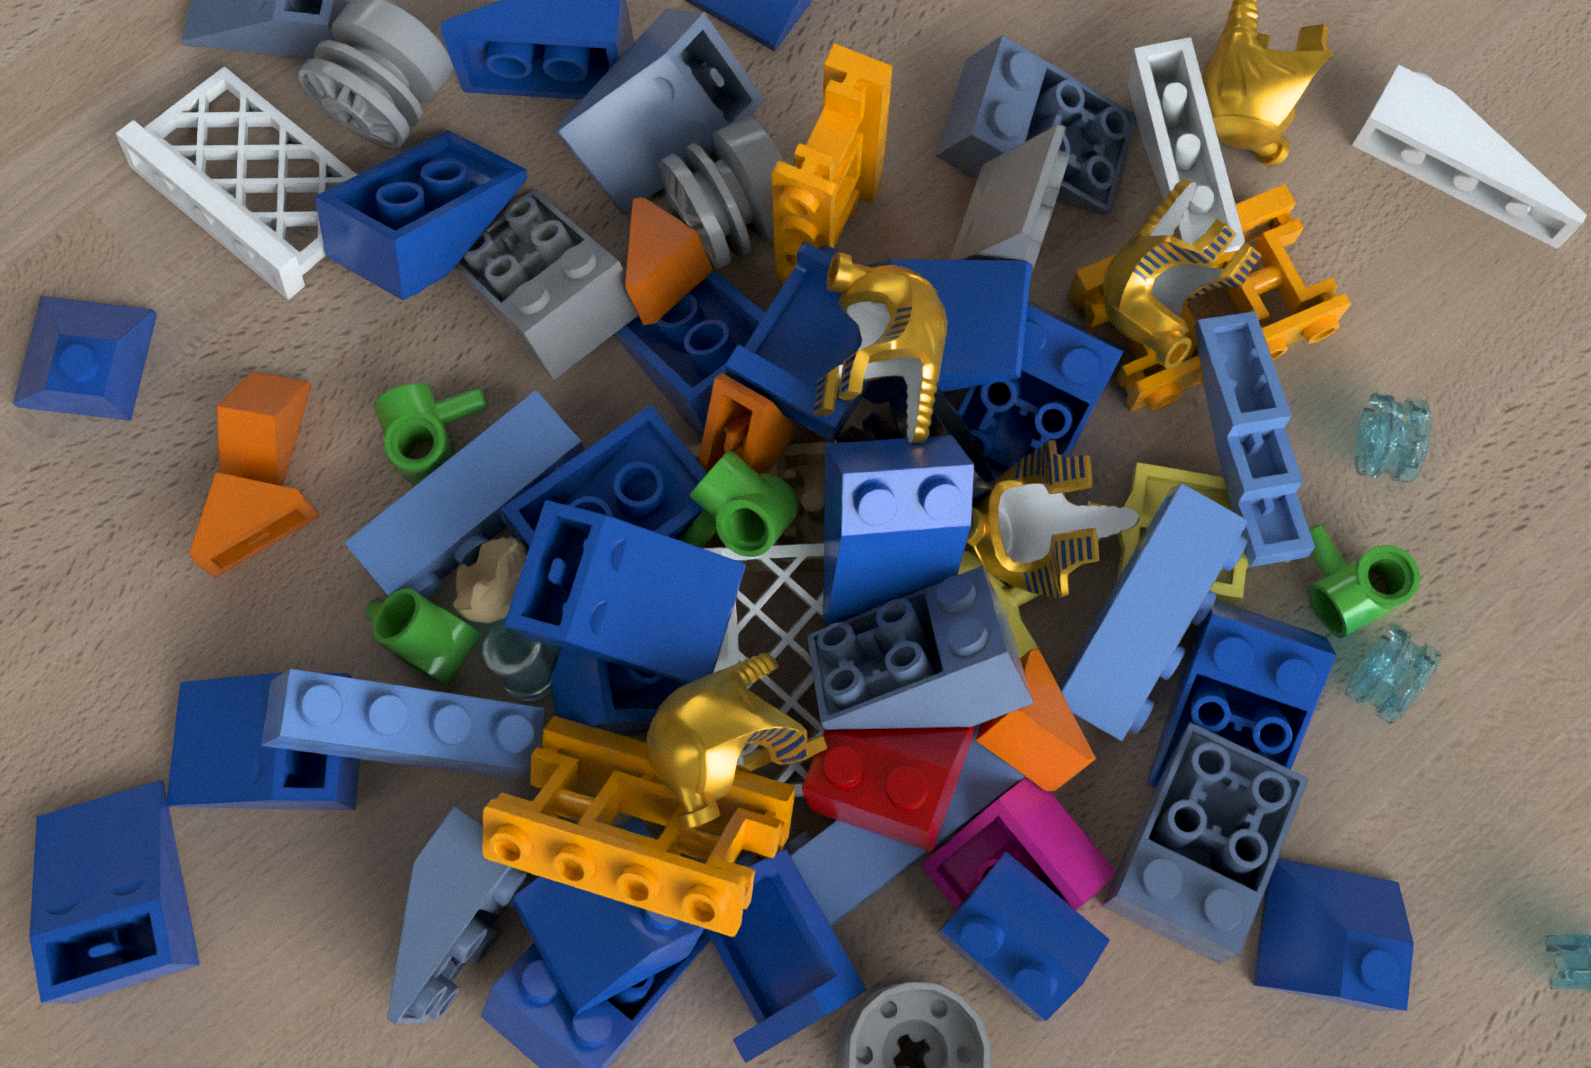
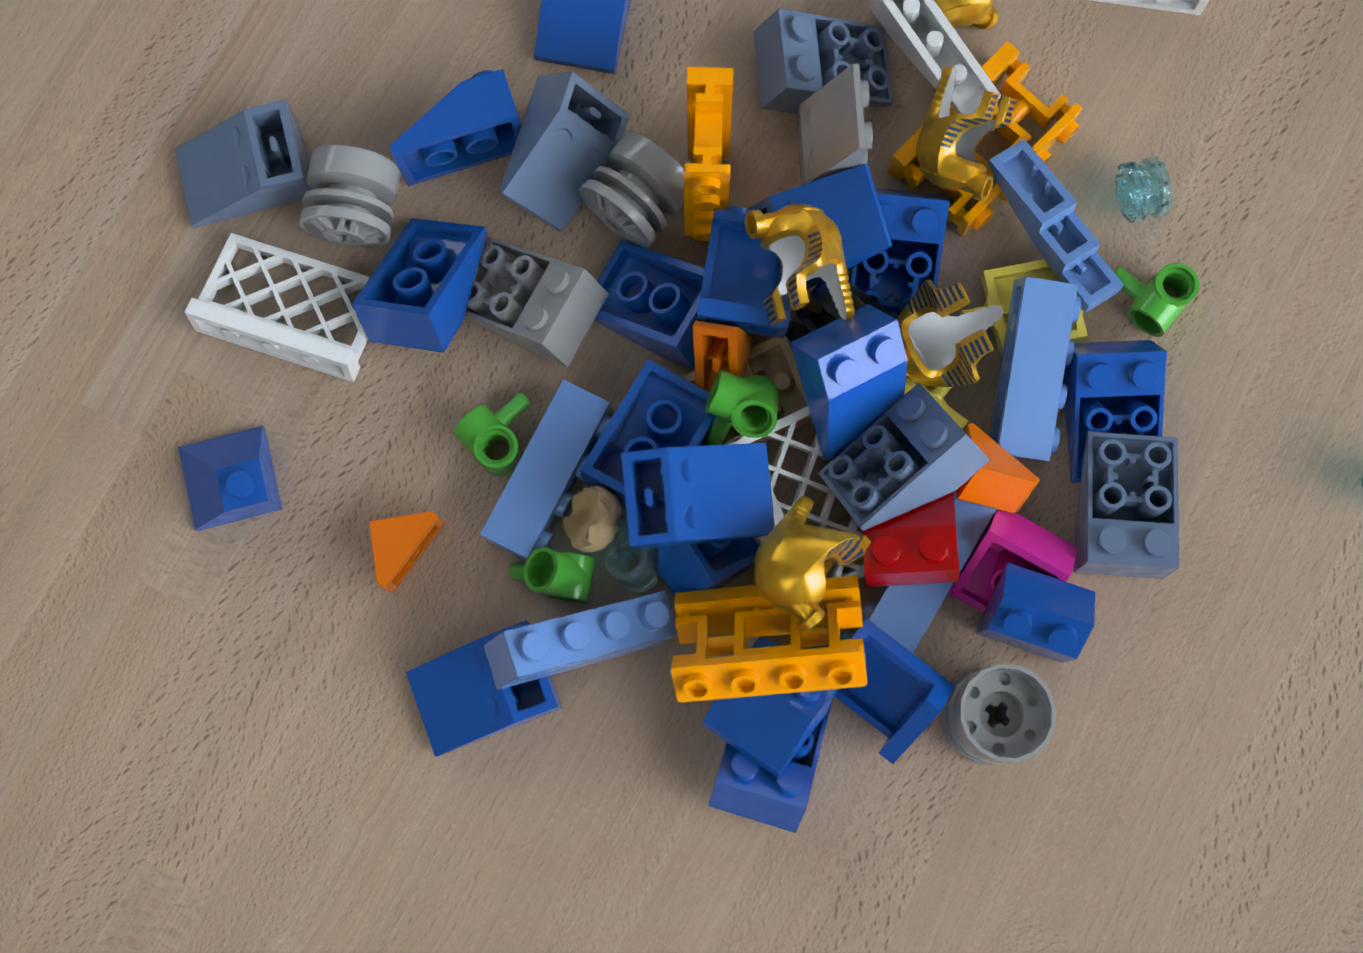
camera: 20 degrees left, 5 degrees up
blue slope [29,780,200,1003] -> none
orange slope [217,372,311,486] -> none
sand blue slope [387,806,537,1025] -> none
orange slope [625,197,714,325] -> none
blue slope [1253,859,1414,1011] -> none
clear light blue wheel [1345,624,1441,724] -> none

